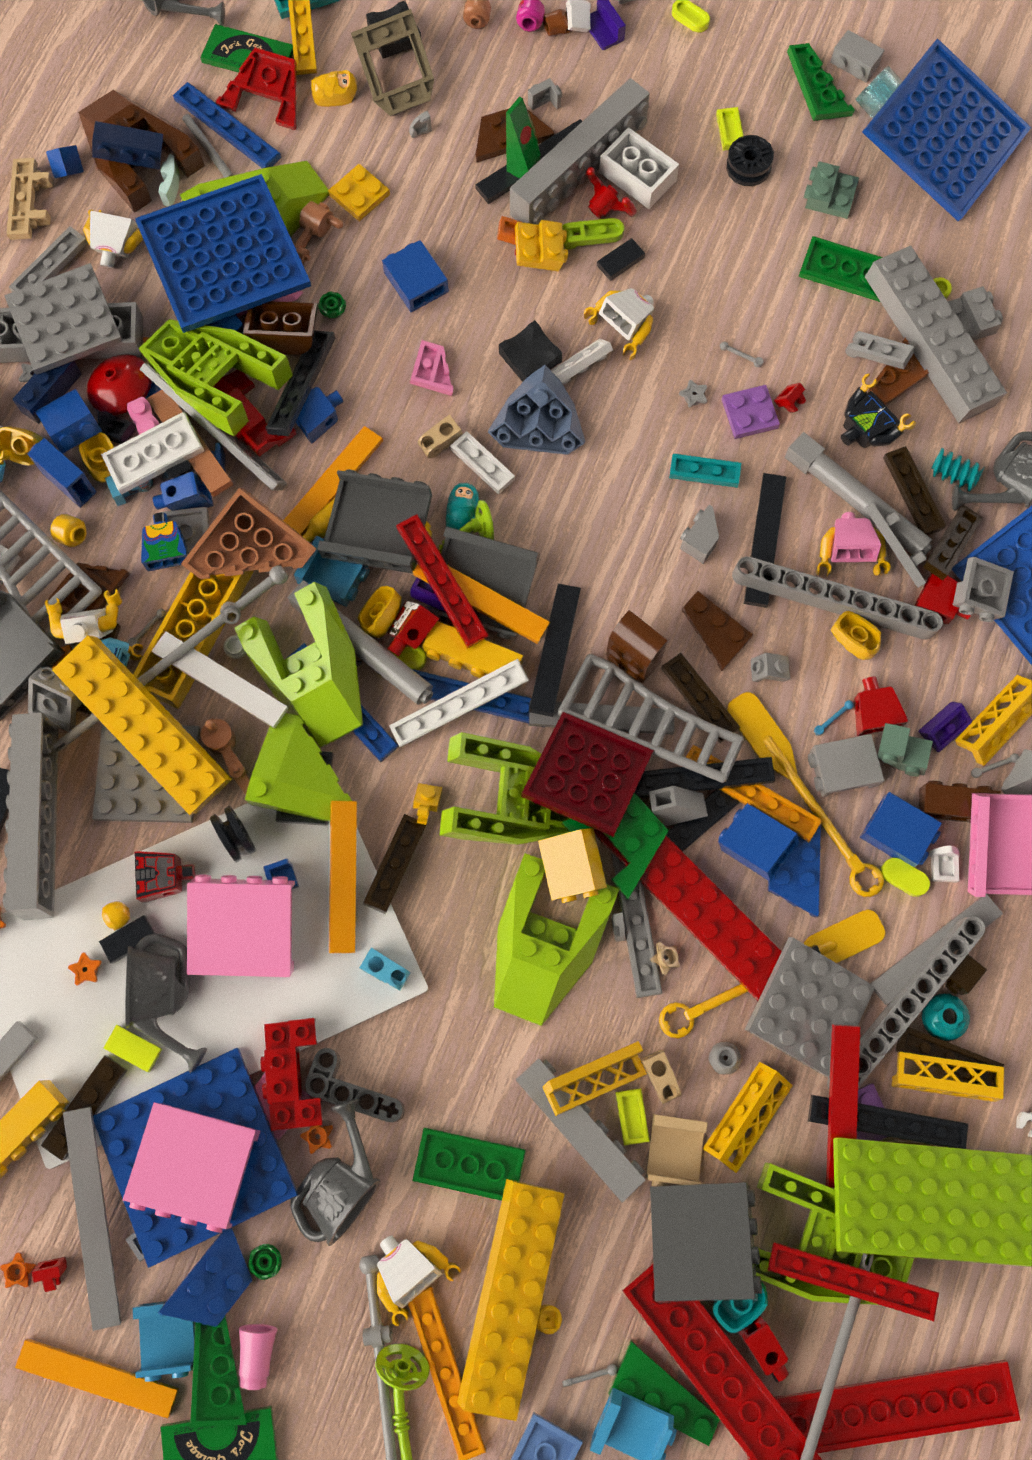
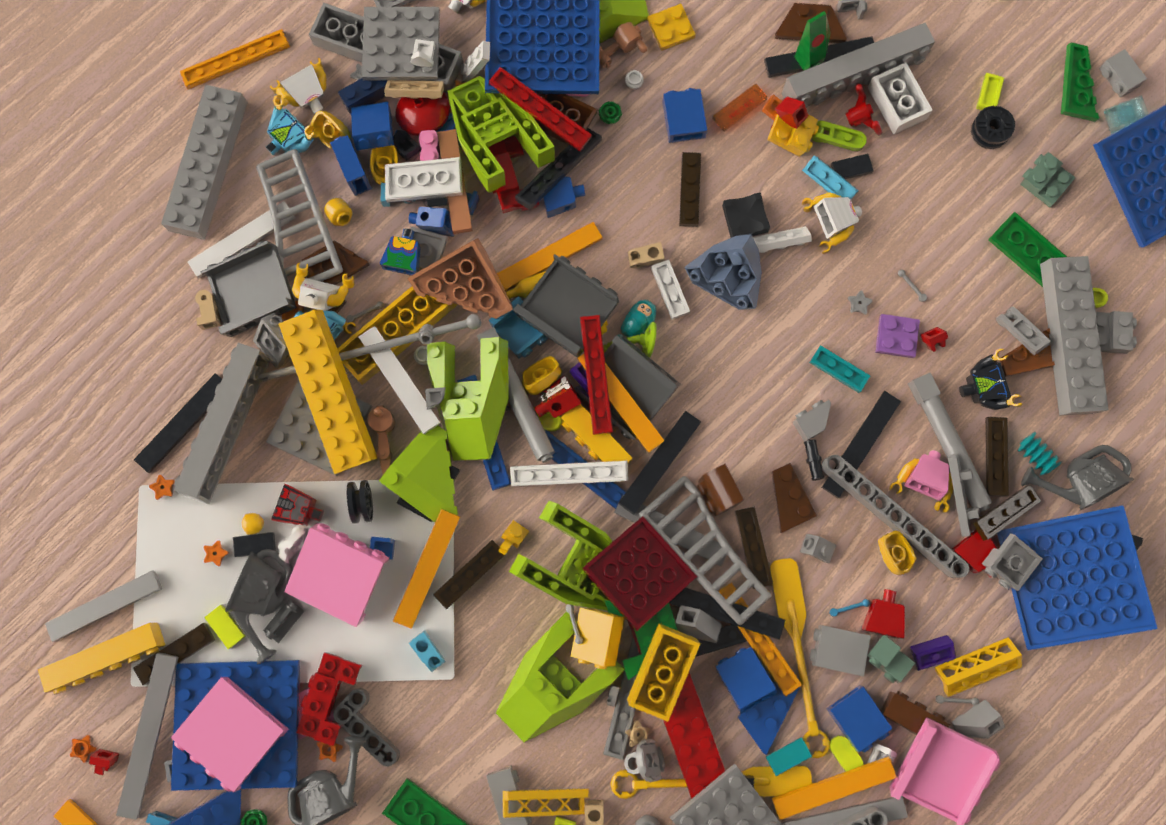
camera: 25 degrees right, 5 degrees up
light grey tile [140,363,287,491] -> none
bright pink wing [410,340,453,396] -> none
none -> dark grey hinge [263,599,304,643]
none -> white plate [278,524,309,564]
none -> tan plate [384,80,444,99]
none -> white tile [410,39,435,67]
none -> light grey tile [425,387,445,410]
none -> white plate [461,41,490,82]
none -> red tile [489,67,592,151]
none -> light grey hinge [566,605,583,644]
none -> light grey tile [624,739,665,782]
none -> white plate [625,70,644,89]
none -> yellow brick [627,623,700,721]
none -> dark brown plate [679,152,701,227]
none -> clear orange tile [712,83,767,132]
none -> teal tile [765,737,812,776]
none -> light orange tile [772,757,897,820]
none -> red brick [775,96,809,129]
none -> medium azure tile [802,155,859,200]
none -> black pin [804,439,824,481]

